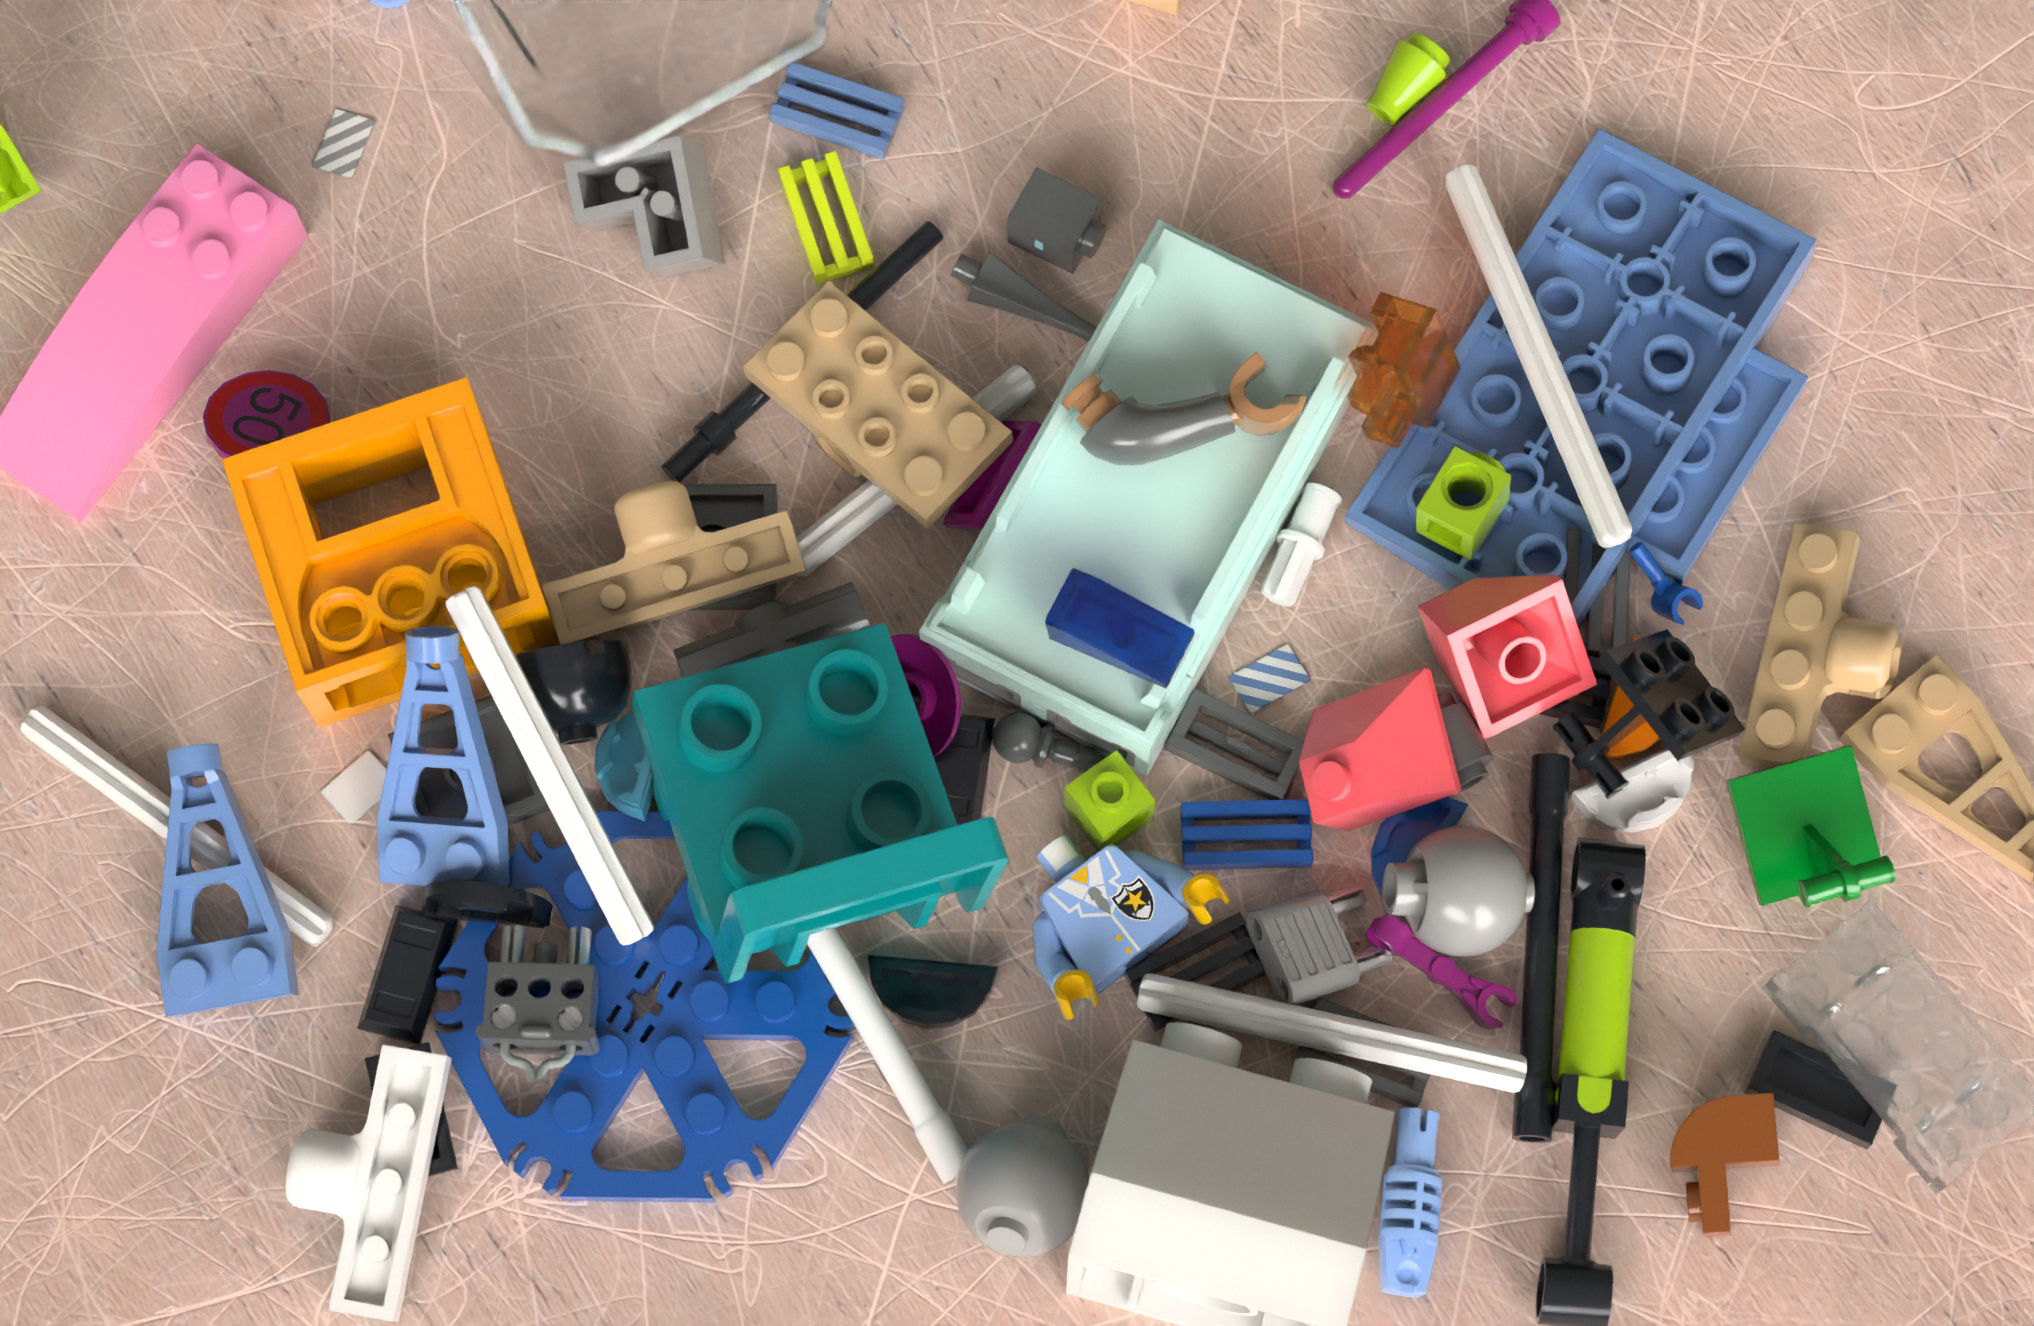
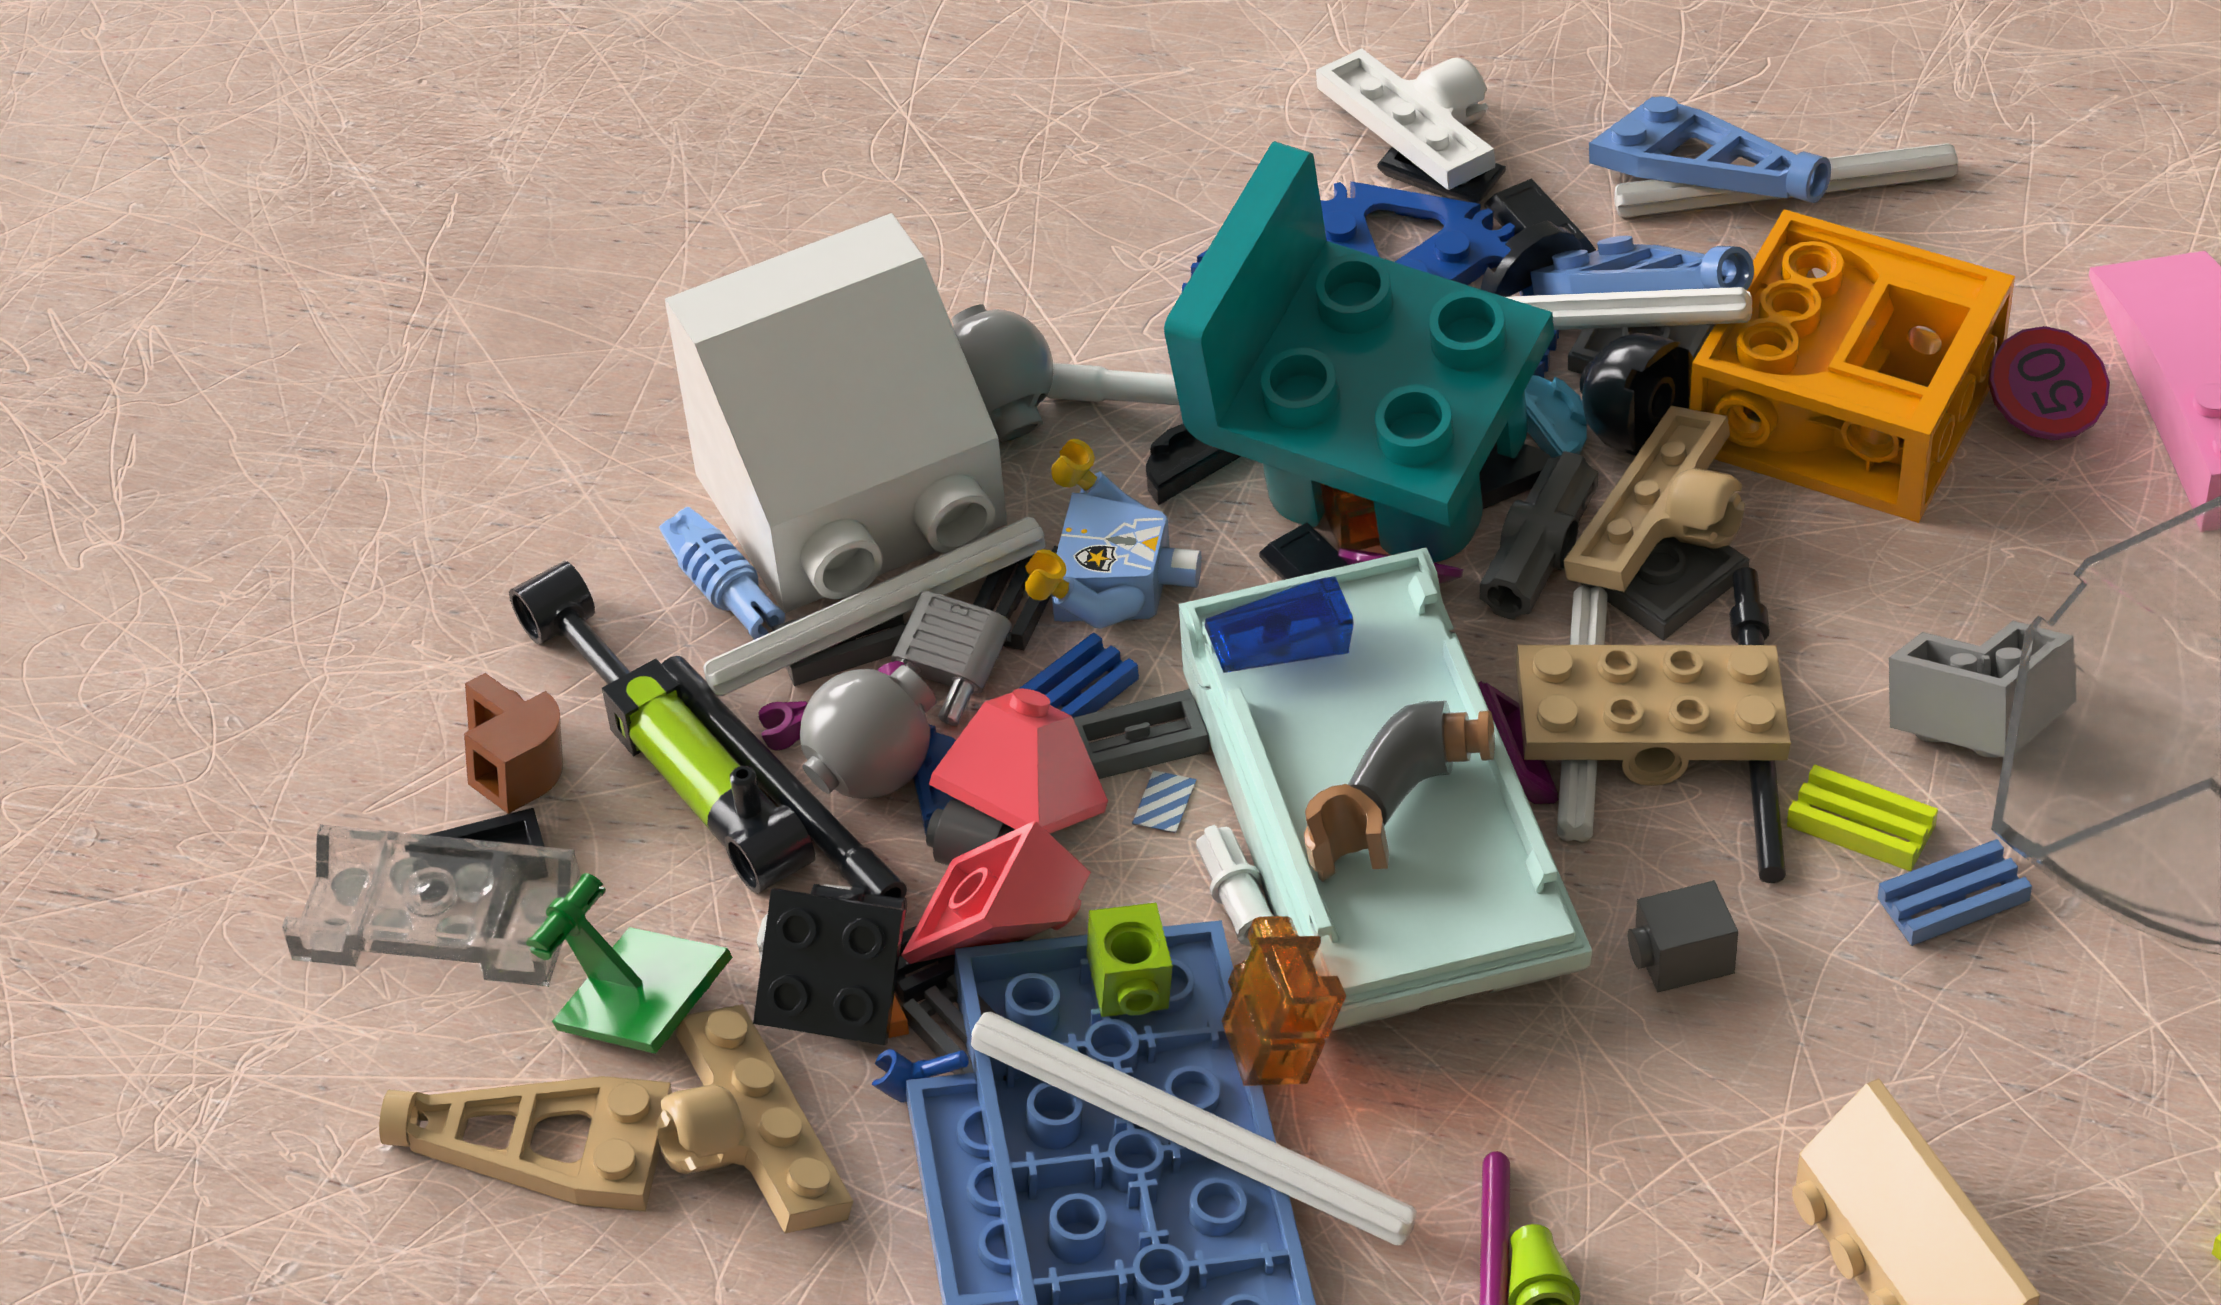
camera: 140 degrees right, 25 degrees down
dark grey piece [476,924,601,1081] -> none
dark grey piece [951,251,1097,341] -> none
lime brick [1064,750,1156,852] -> none

